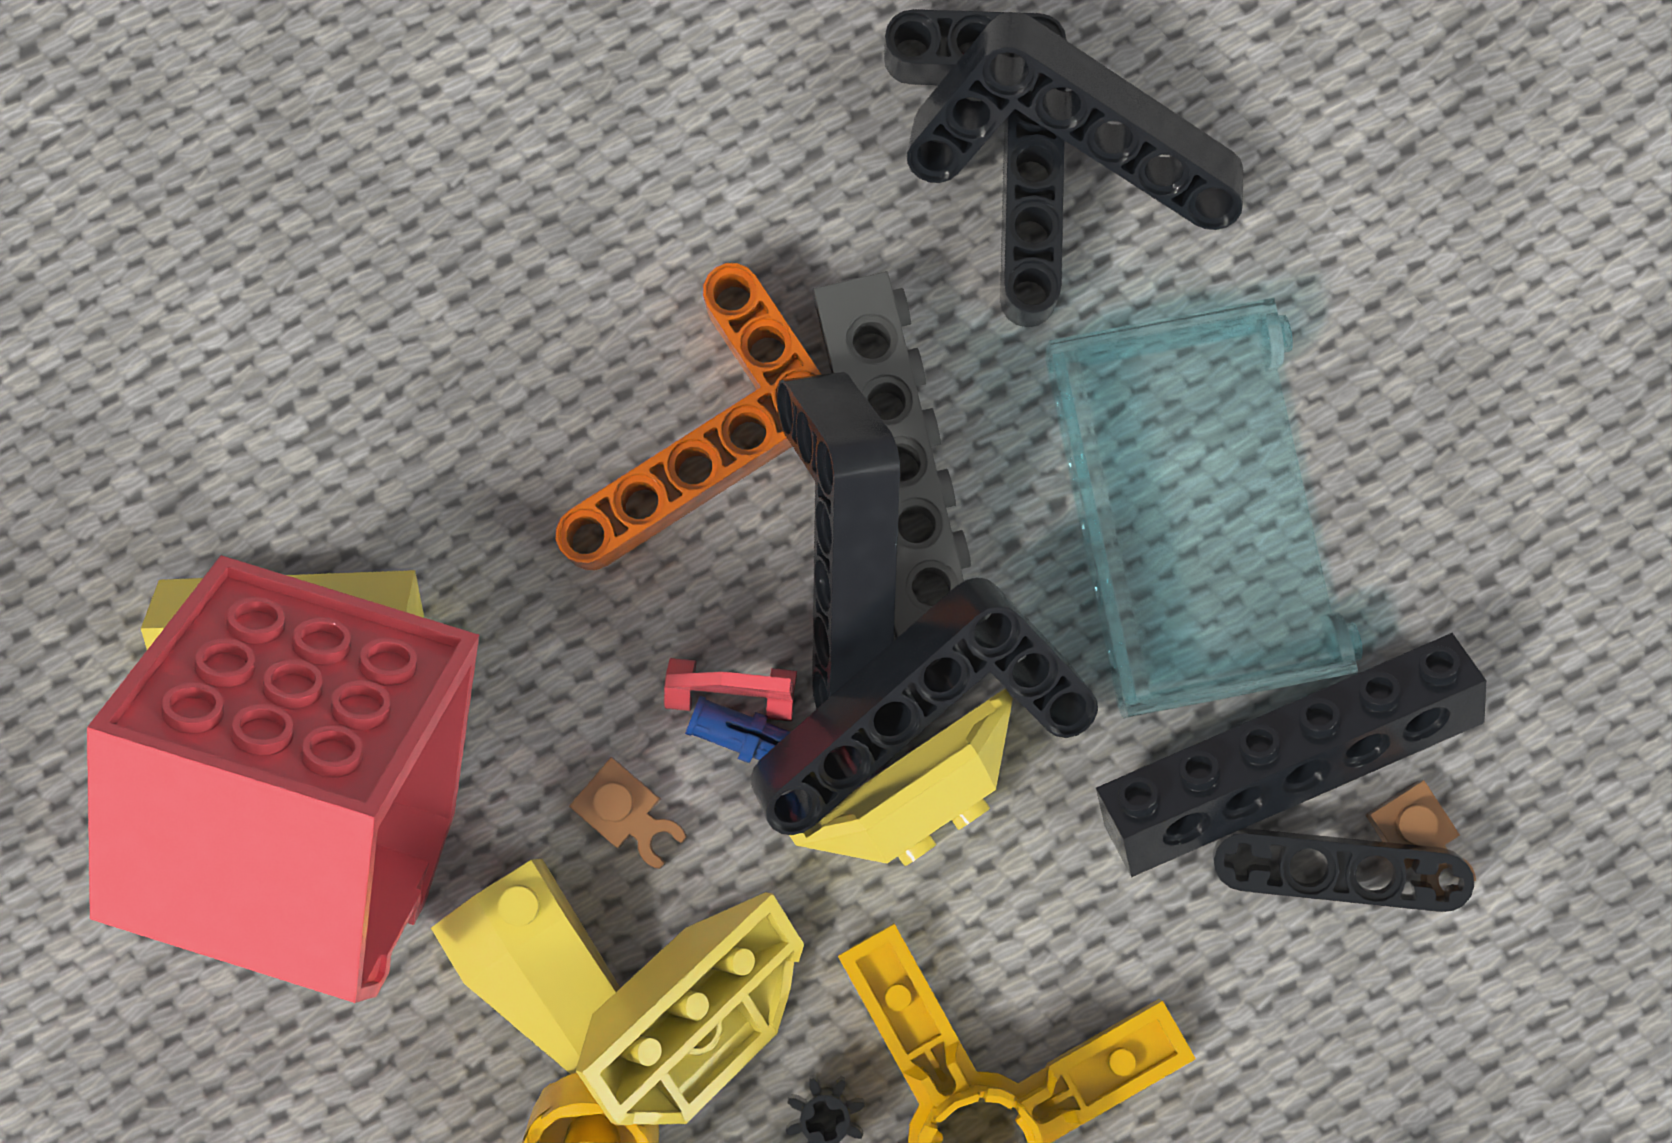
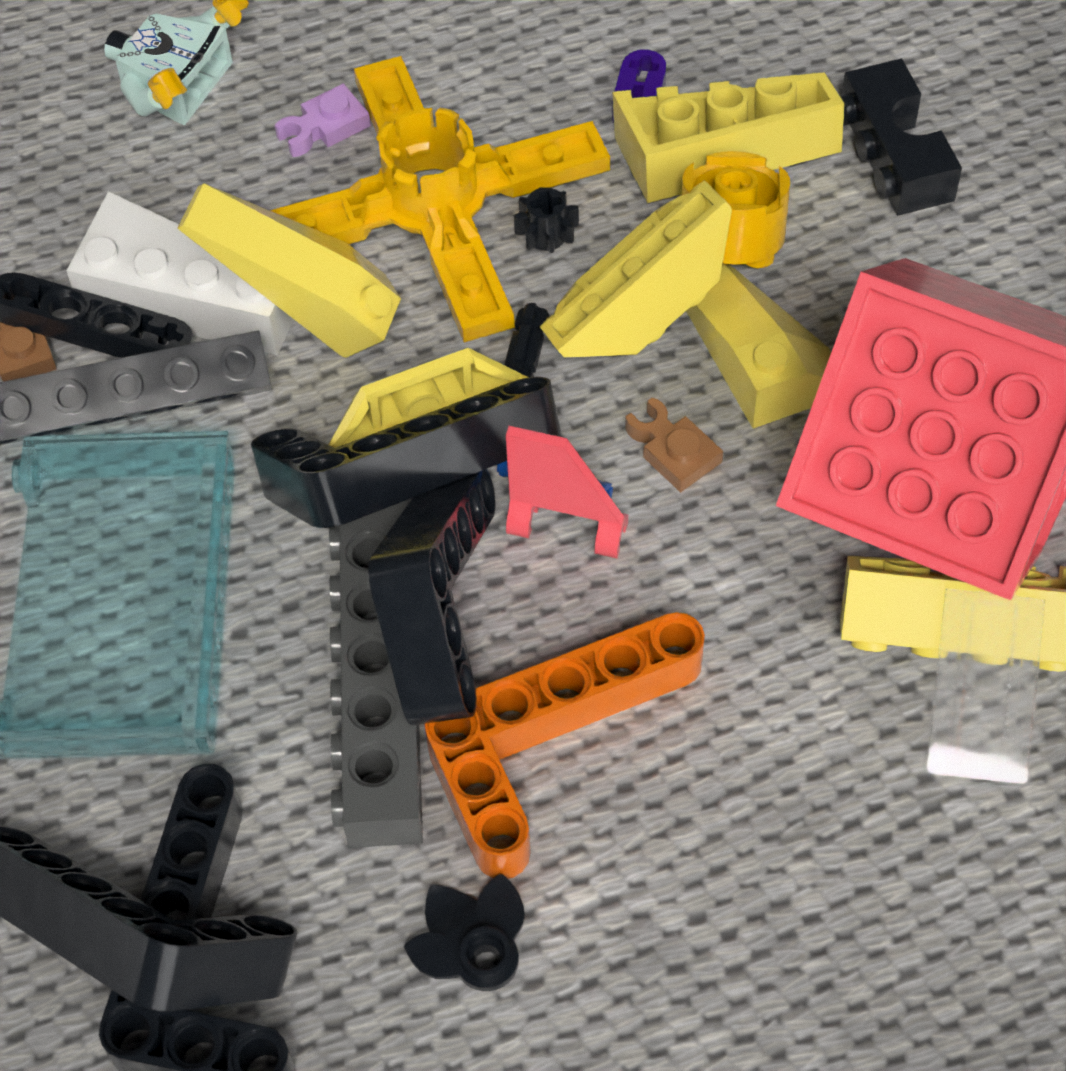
camera: 170 degrees left, 25 degrees down
none -> white wedge [66,191,294,355]
none -> light yellow wedge [177,183,401,358]
none -> black plate [404,874,525,991]
none -> black axle [504,303,549,377]
none -> clear piece [926,588,1046,784]

